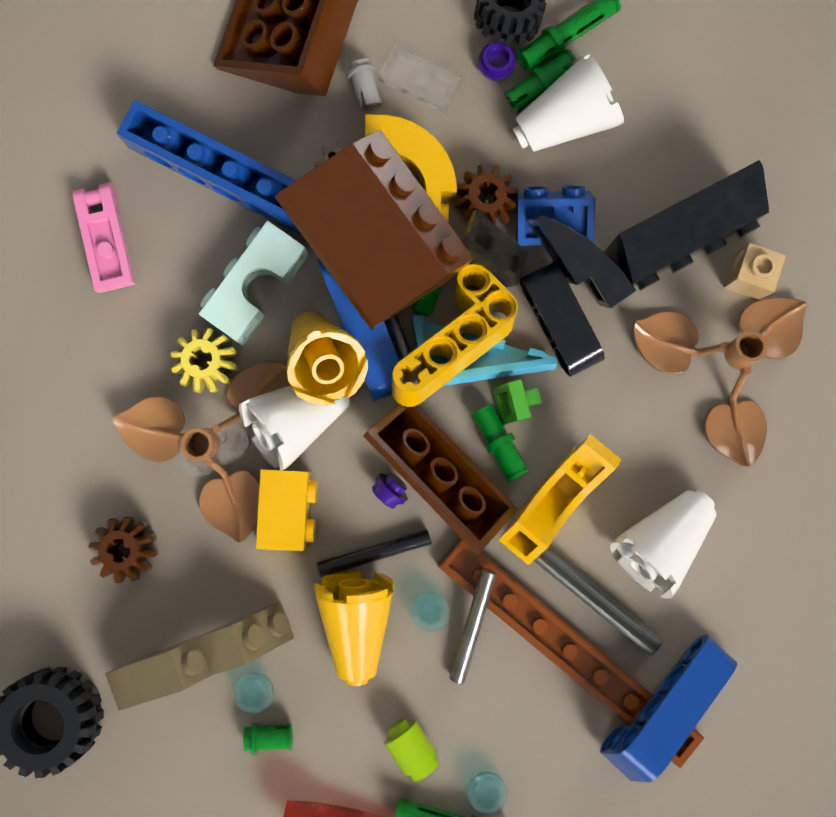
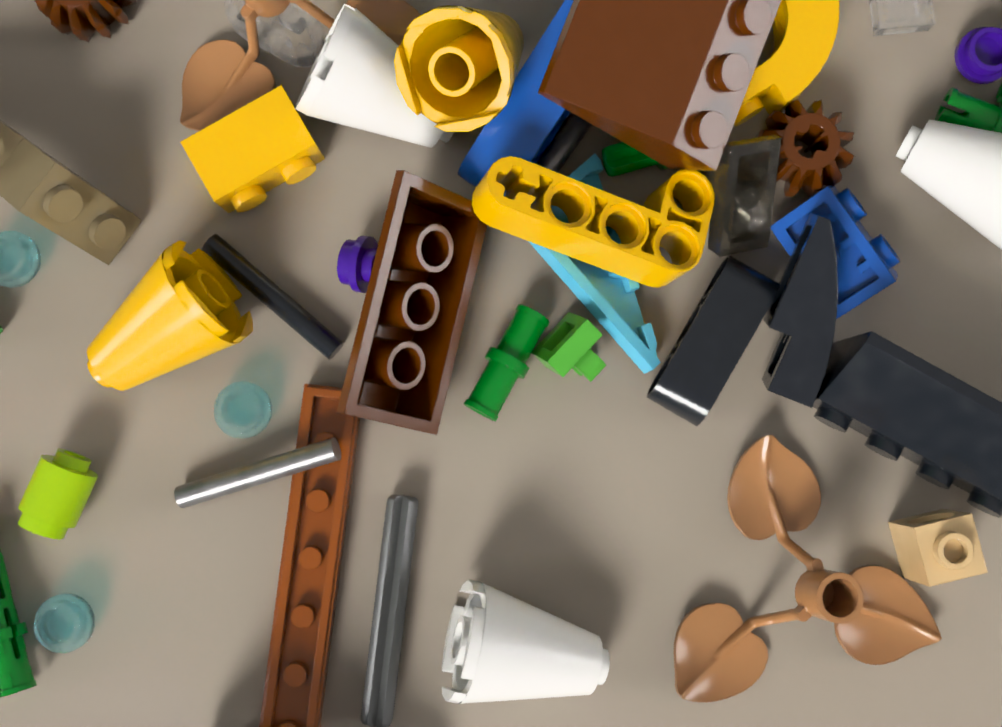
camera: 60 degrees right, 0 degrees up
yellow arch [498,434,622,565] -> none

